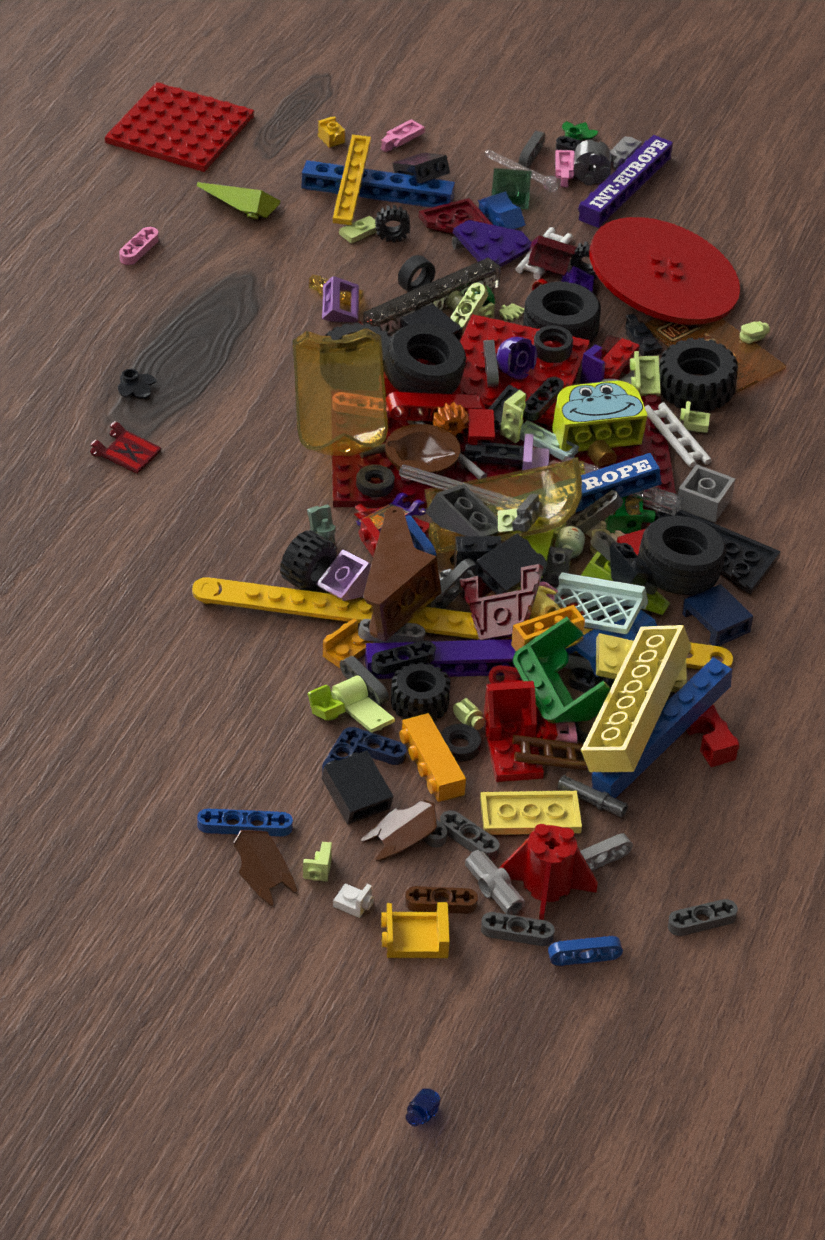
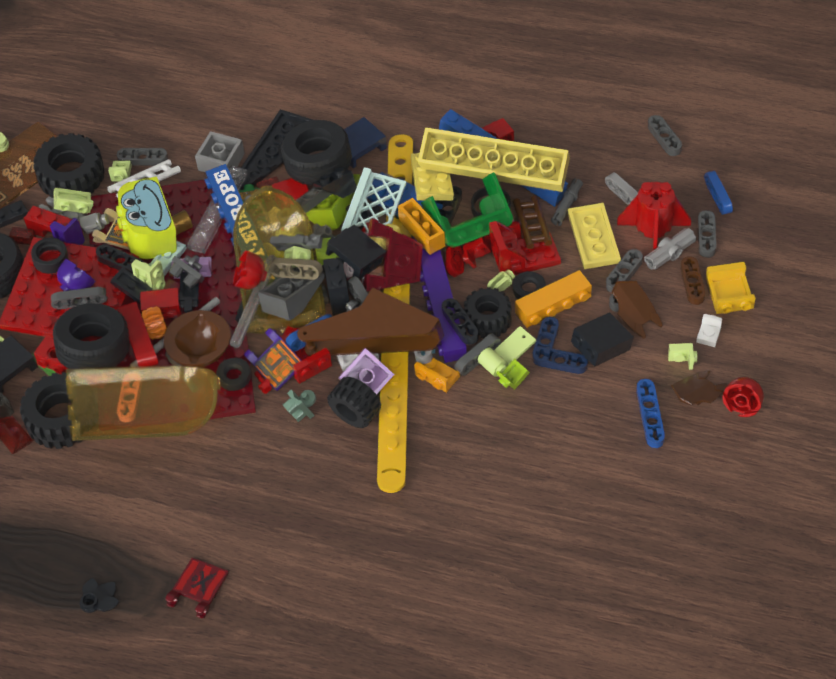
camera: 90 degrees left, 10 degrees up
none -> dark grey beam [117,148,168,166]
none -> dark grey hips [169,255,205,288]
none -> red cylinder [233,250,267,290]
none -> dark tan beam [269,258,323,280]
none -> red cylinder [722,377,764,417]

